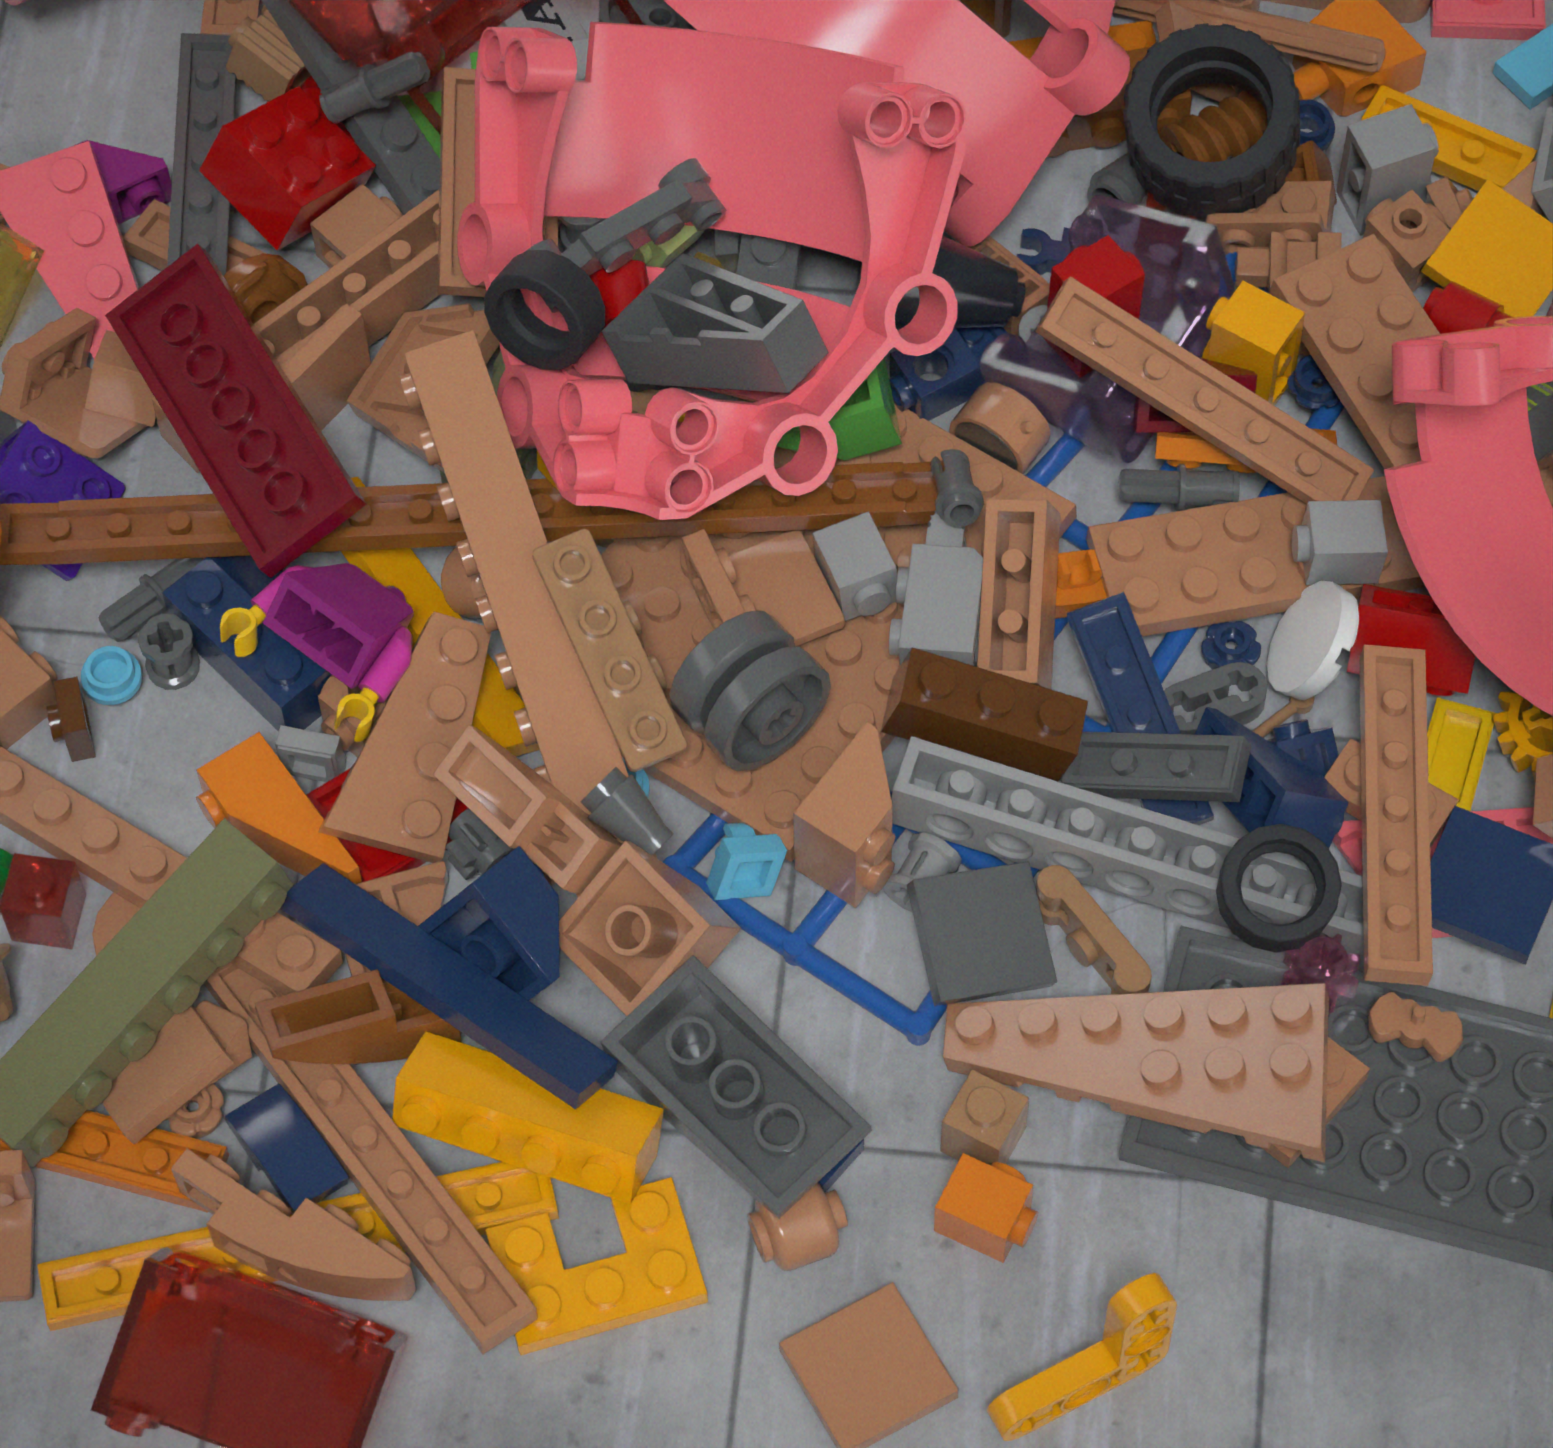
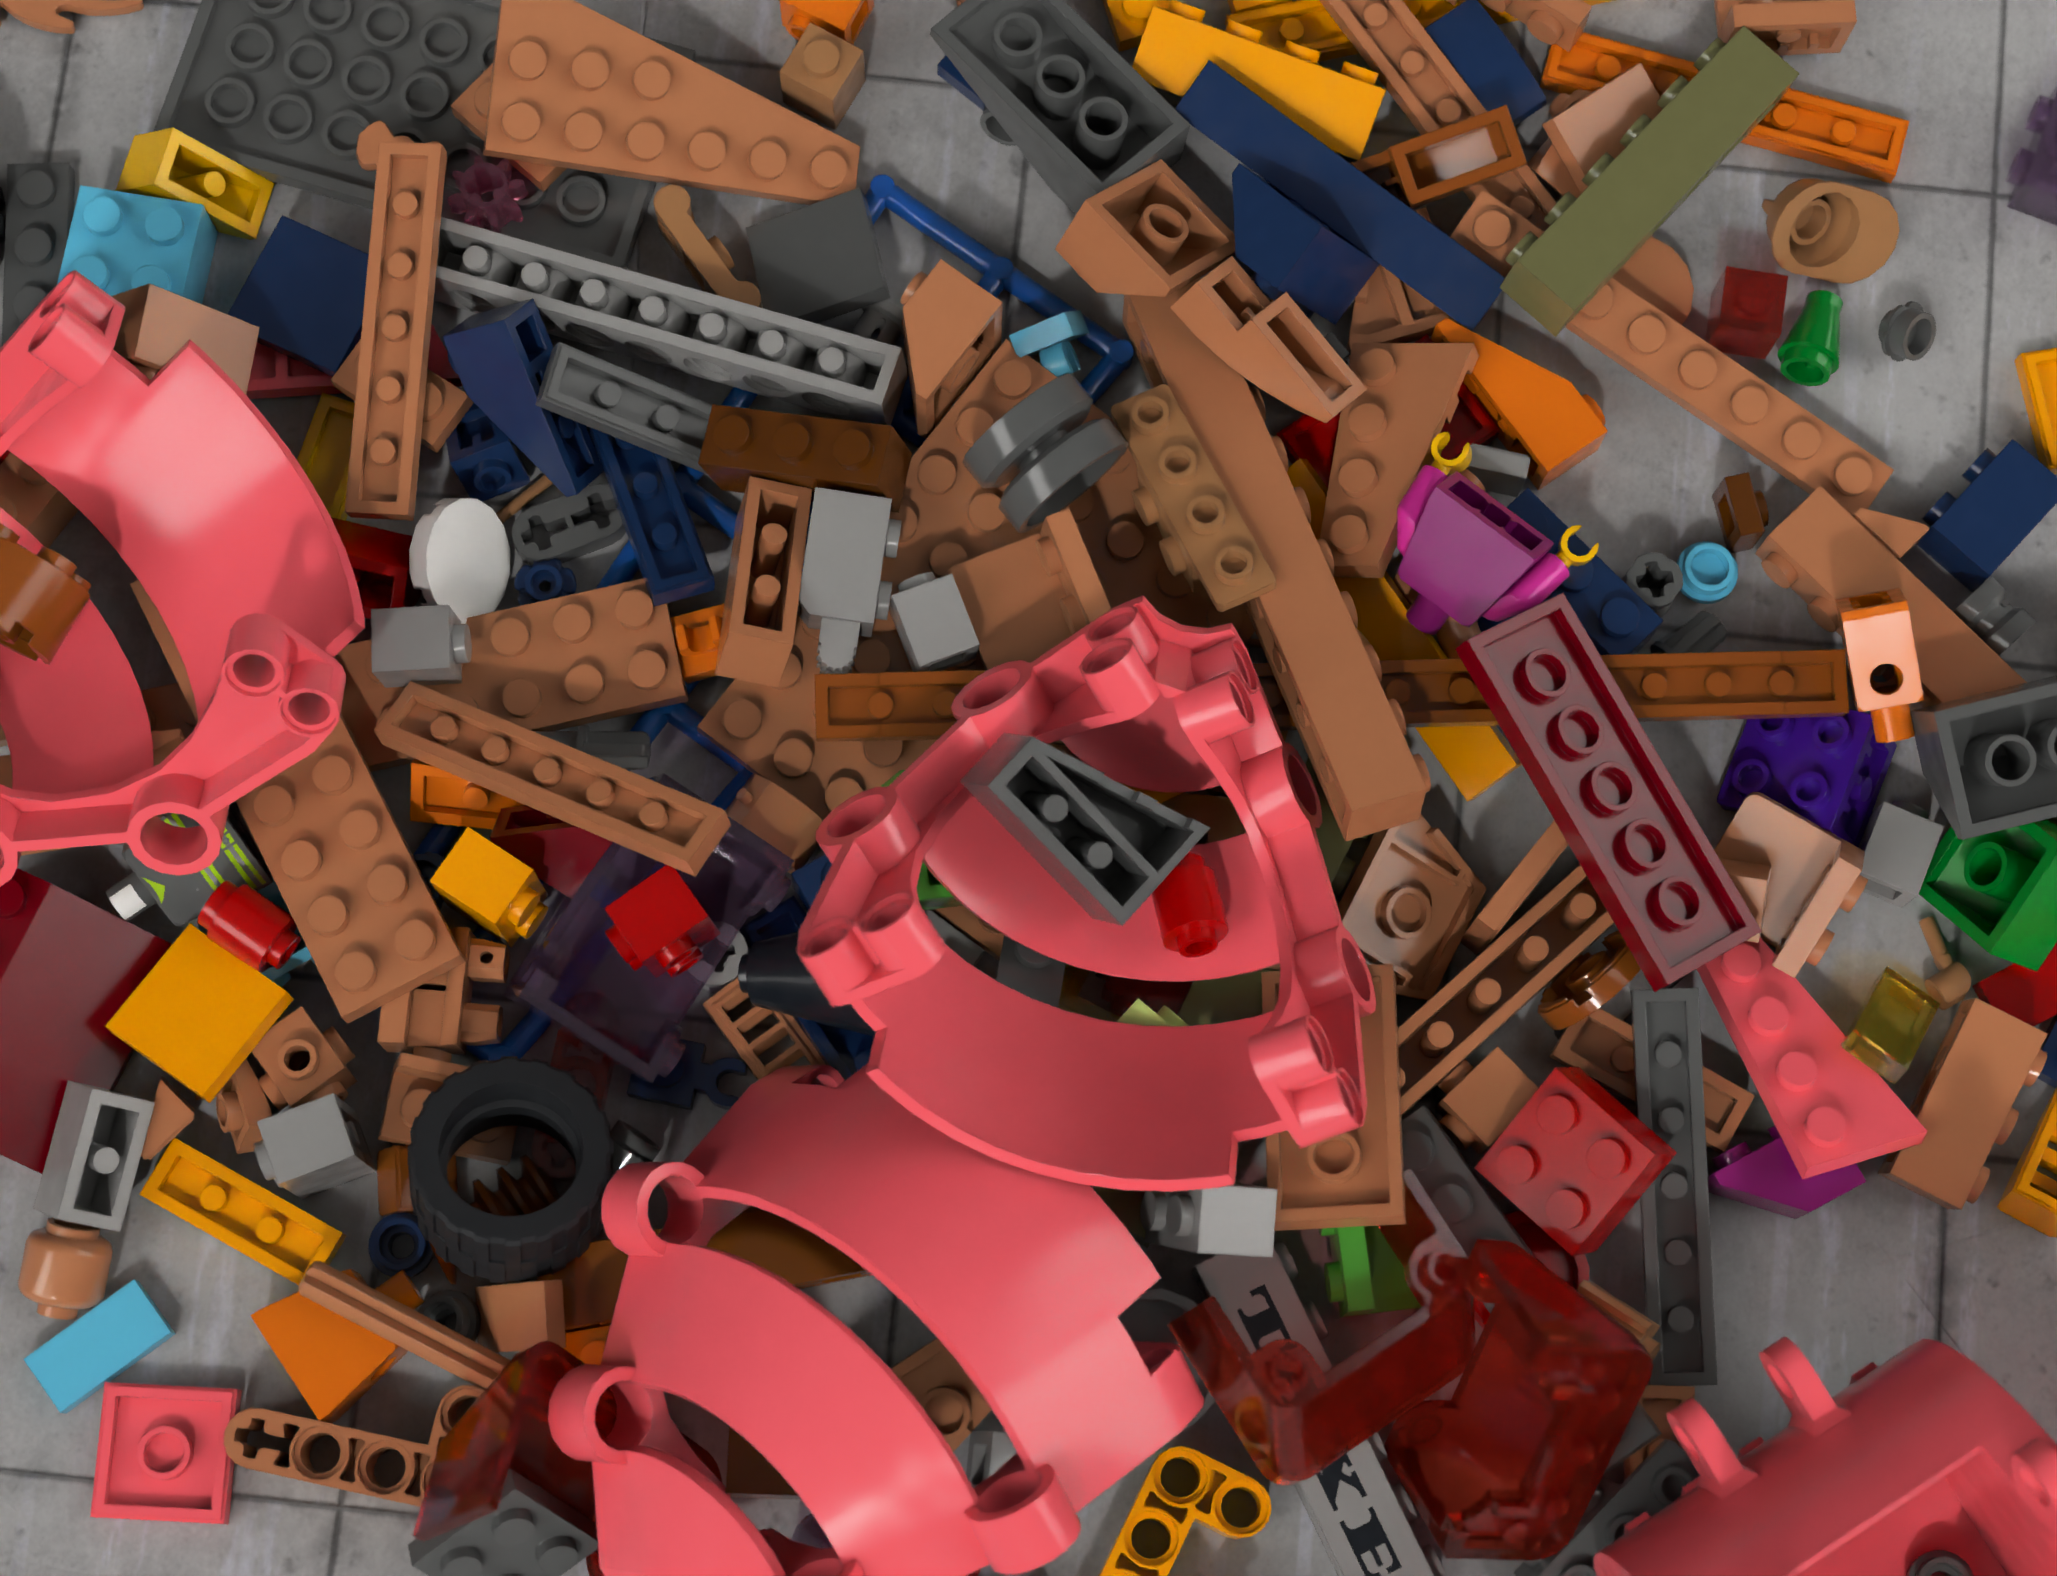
camera: 175 degrees right, 15 degrees up
dark grey axle [319,52,430,124] -> none
black tyre [484,250,606,370] -> none
dark grey plate [525,158,726,313] -> none
dark grey cone [581,767,673,855] -> none
dark grey pin [930,449,984,527] -> none
black tyre [1216,824,1342,953] -> none

